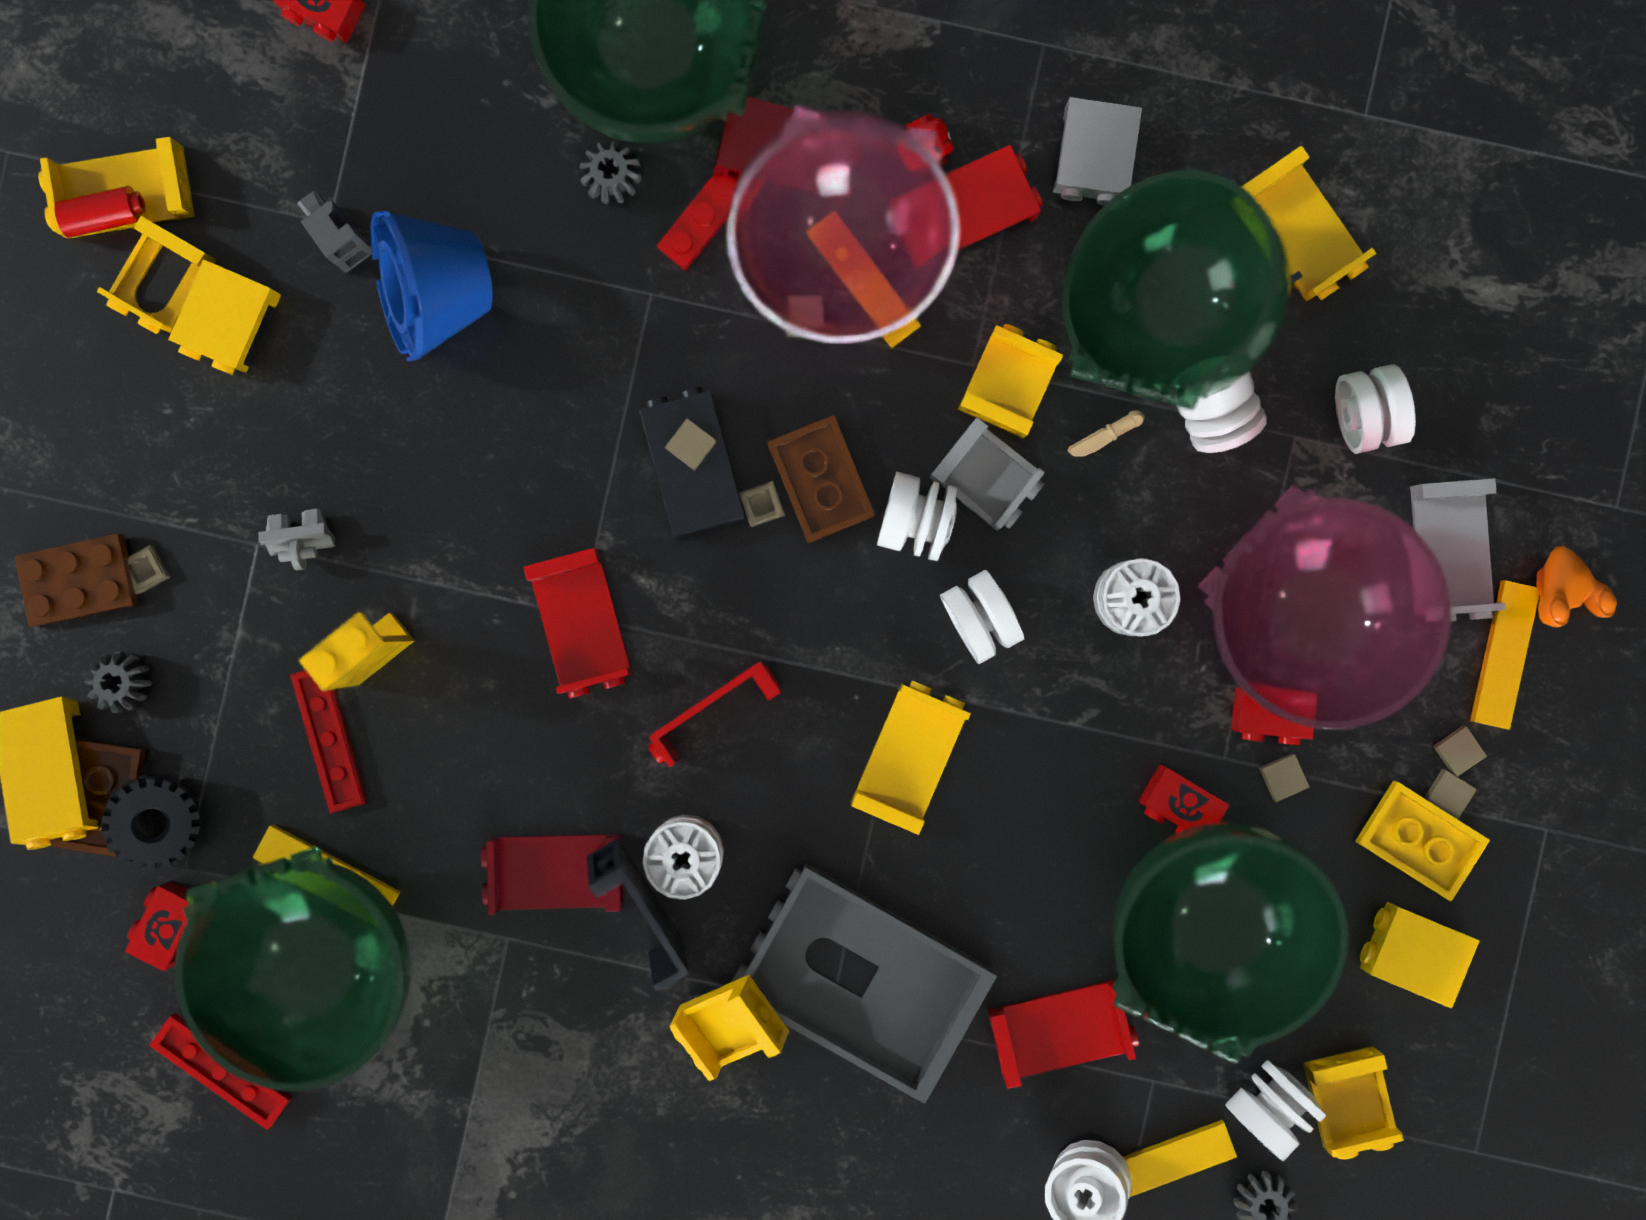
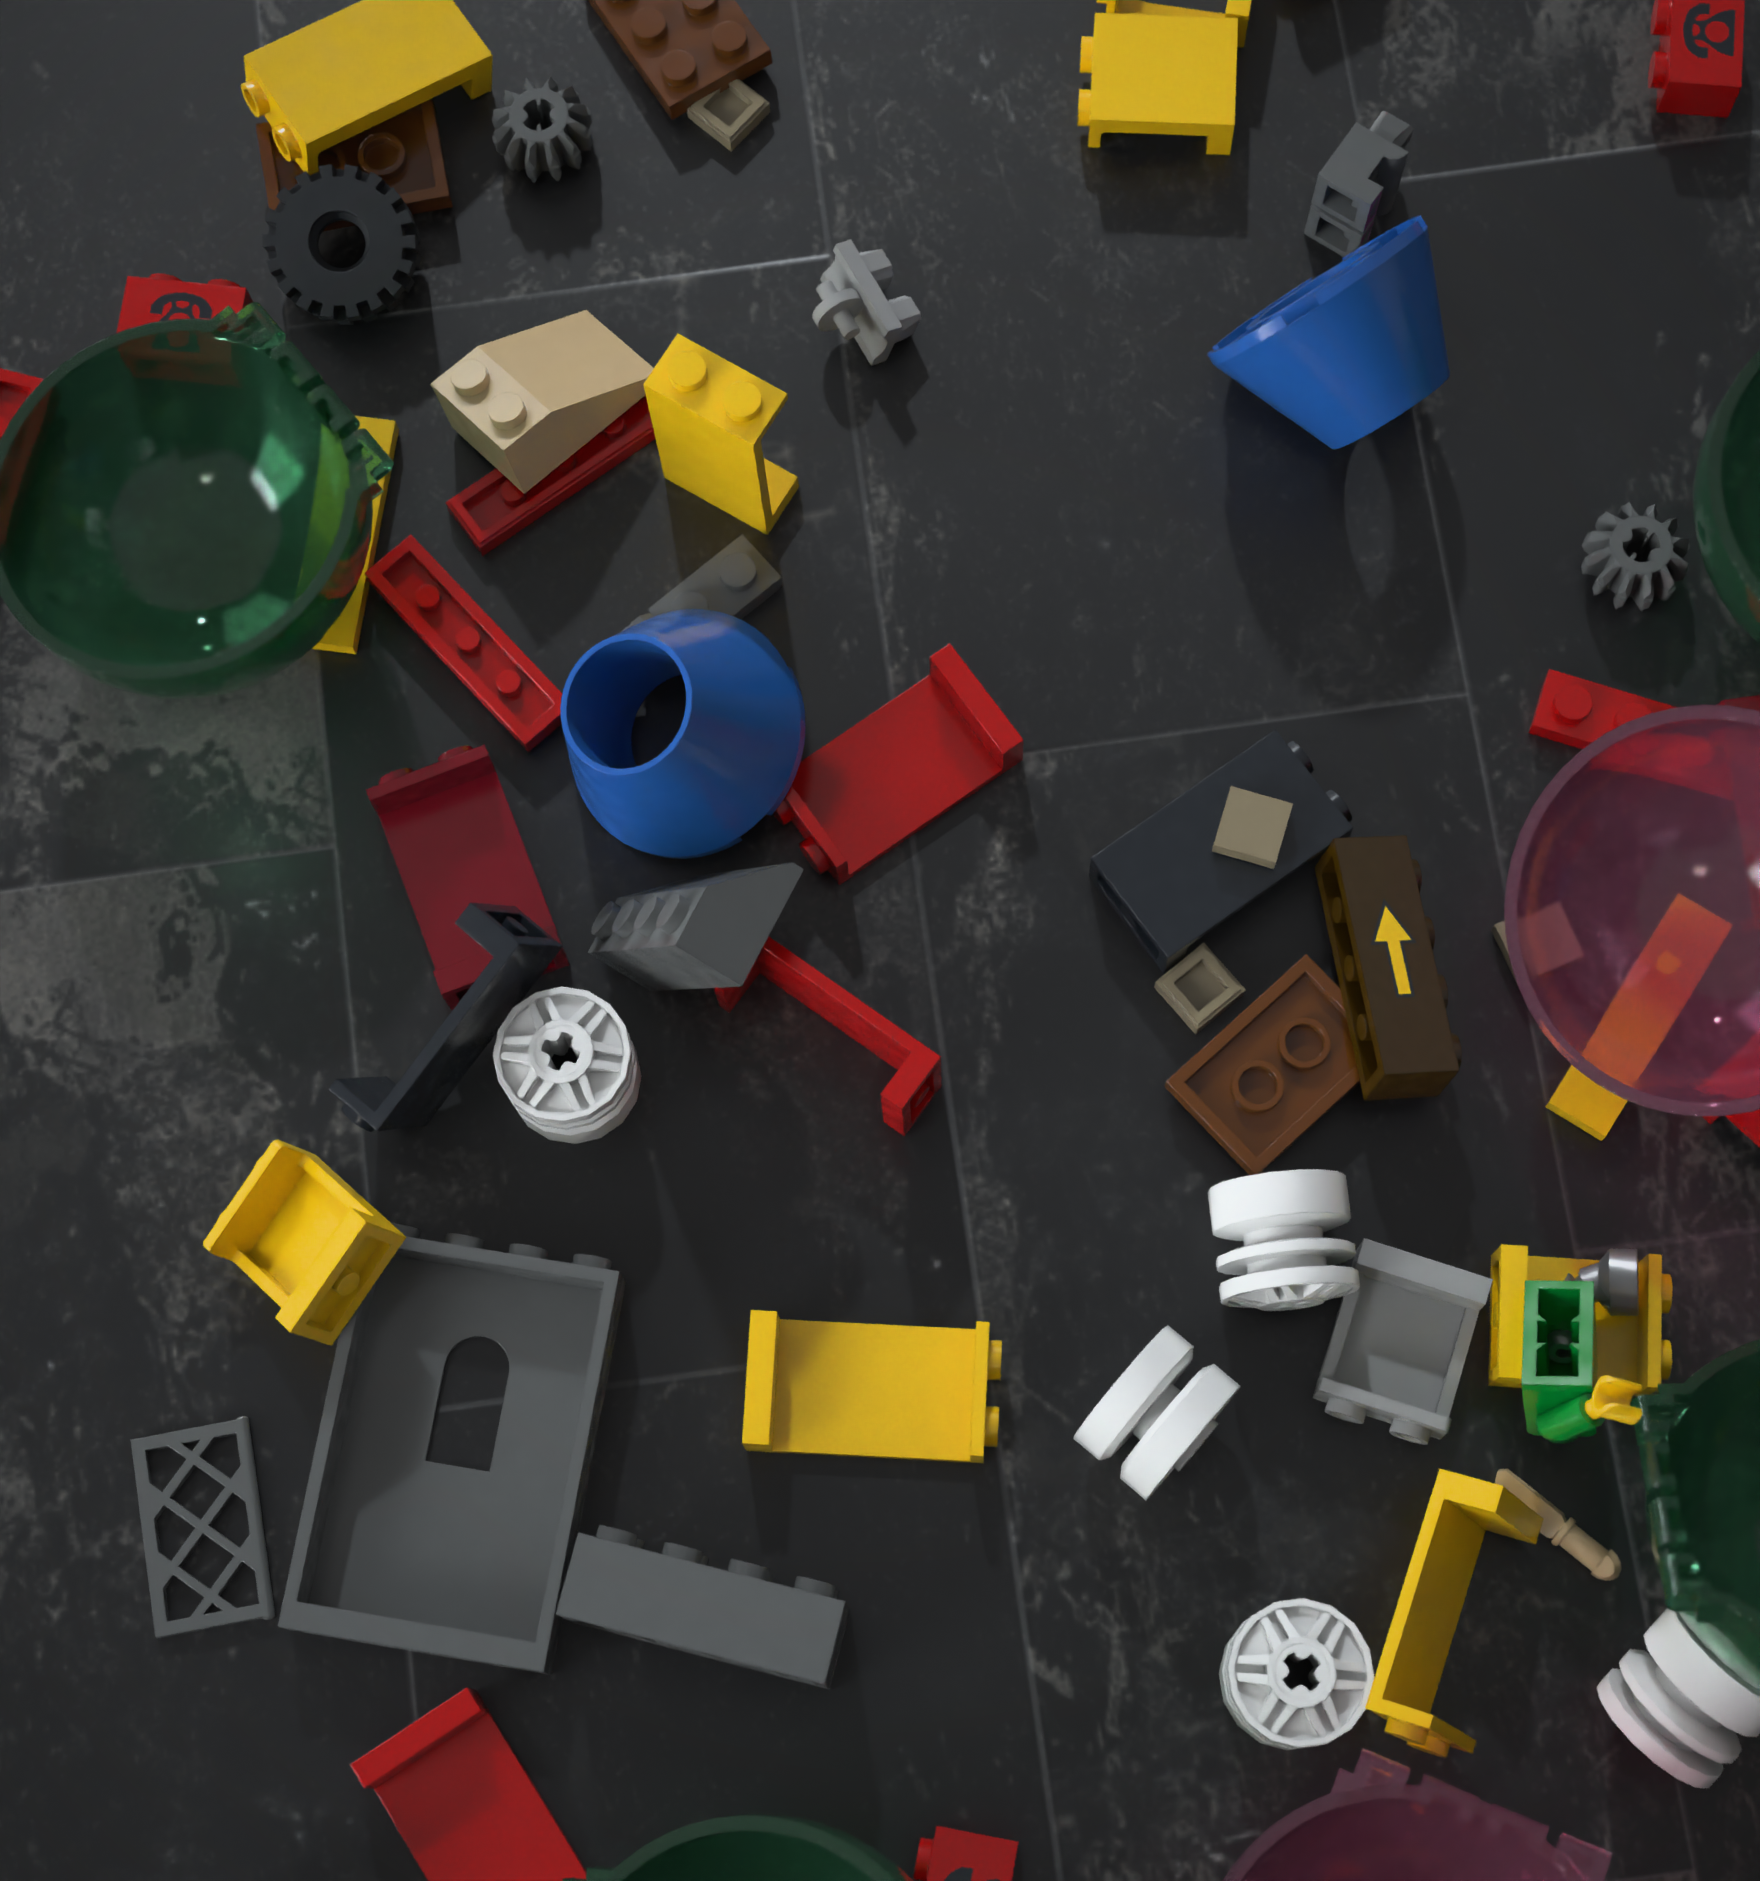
camera: 70 degrees right, 15 degrees down
none -> dark grey window [131,1416,276,1638]
none -> red plate [364,534,562,752]
none -> tan slope [431,310,654,494]
none -> dark grey brick [556,1525,850,1690]
none -> blue cone [560,609,806,859]
none -> dark grey slope [588,863,804,991]
none -> dark grey hinge [619,534,783,633]
none -> dark brown brick [1315,835,1462,1101]
none -> yellow panel [1365,1469,1543,1758]
none -> green torso [1521,1249,1642,1444]

